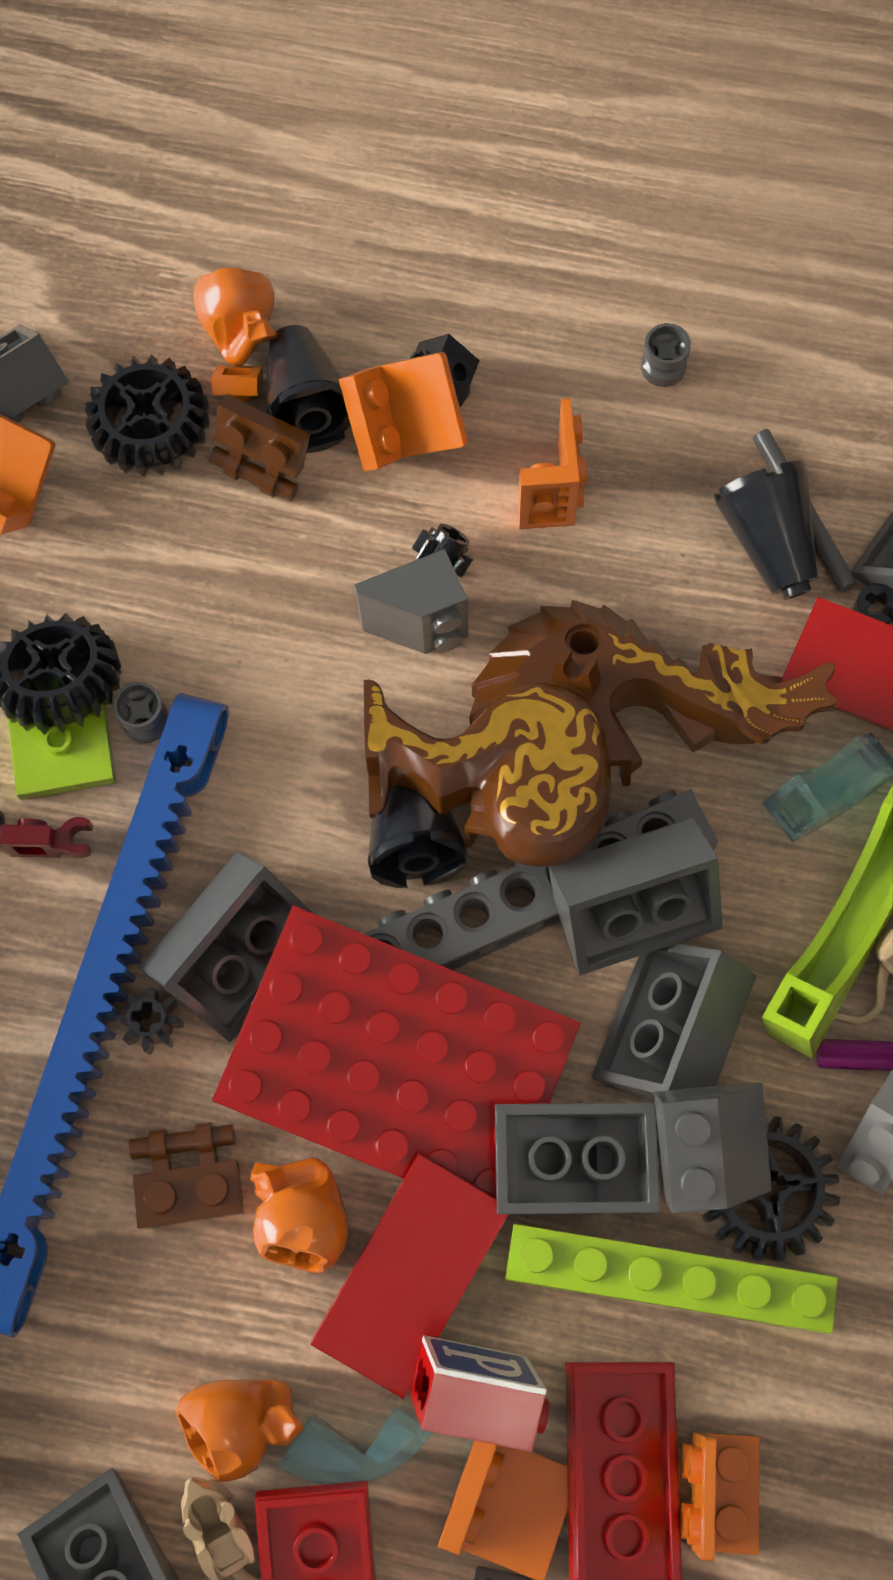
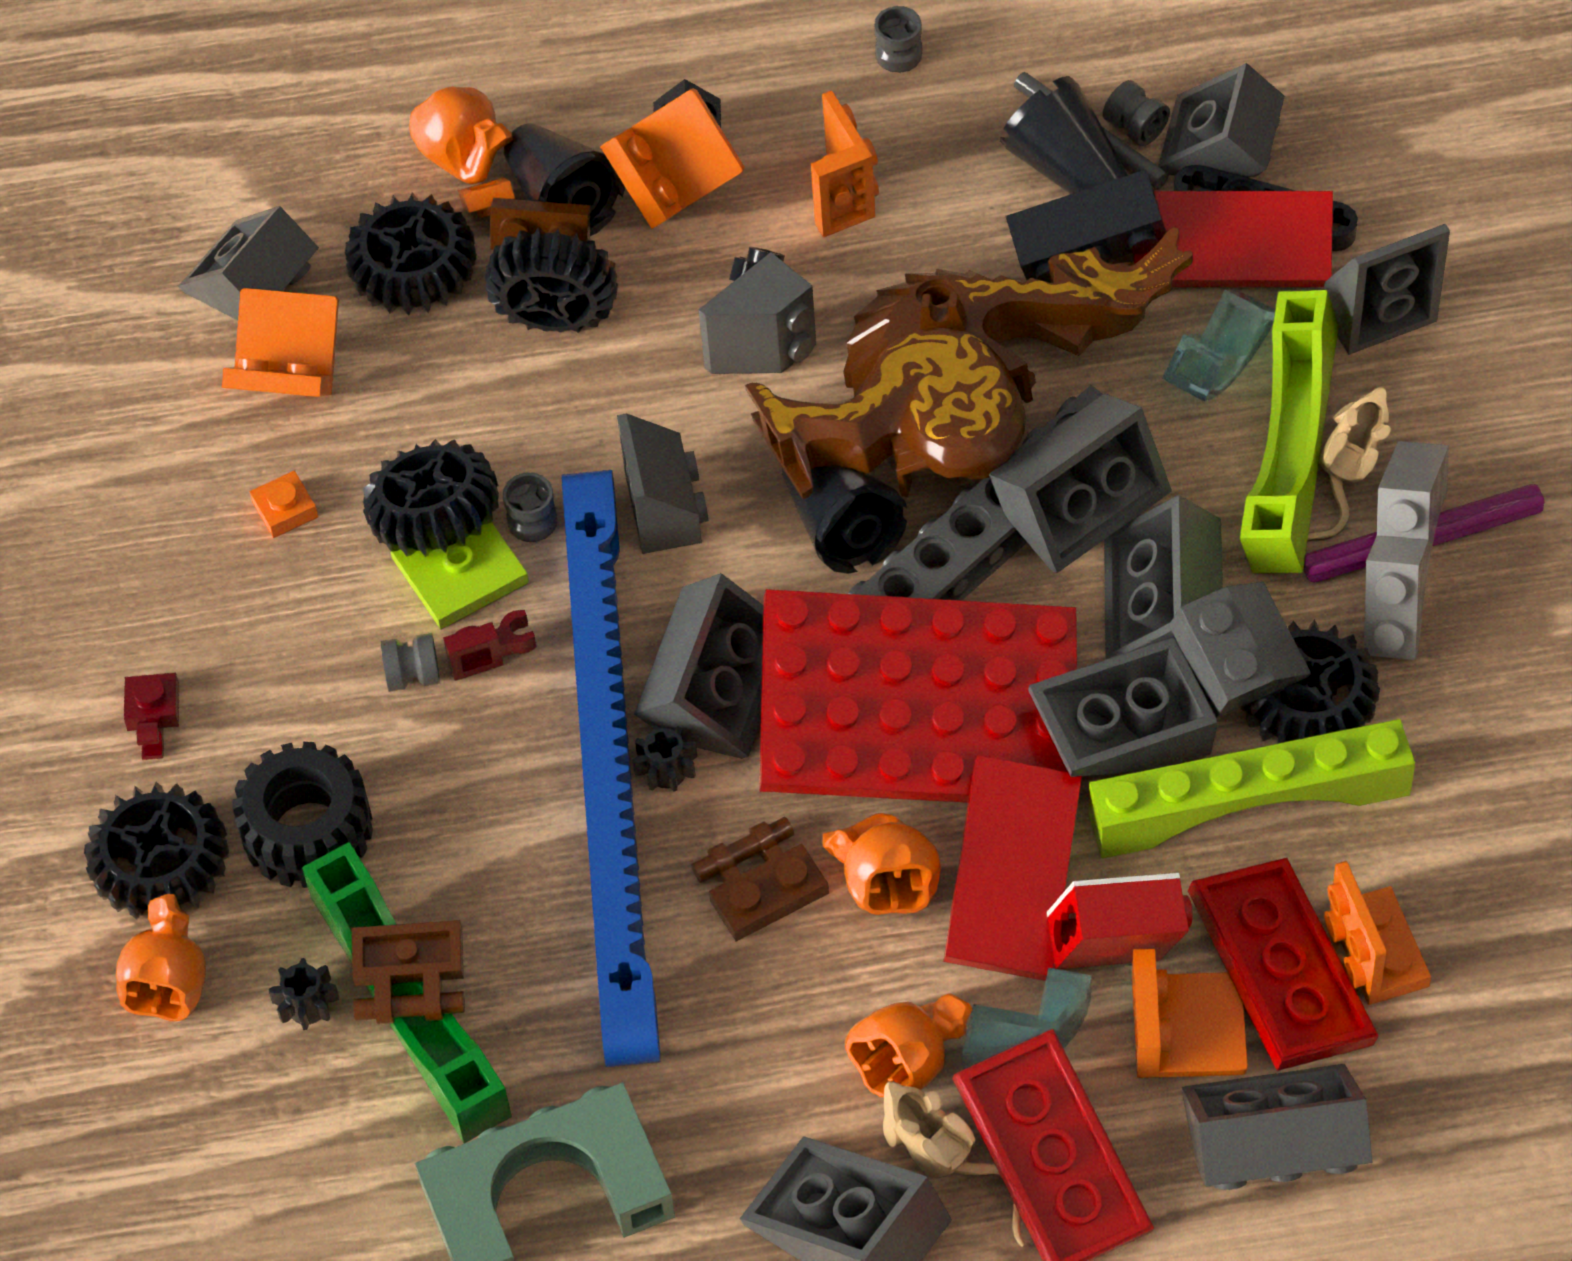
camera: 20 degrees left, 15 degrees down
none -> black gear [485,227,618,333]
none -> dark grey slope [617,413,709,554]
none -> black brick [1006,169,1167,283]
none -> dark grey wheel [1103,80,1170,146]

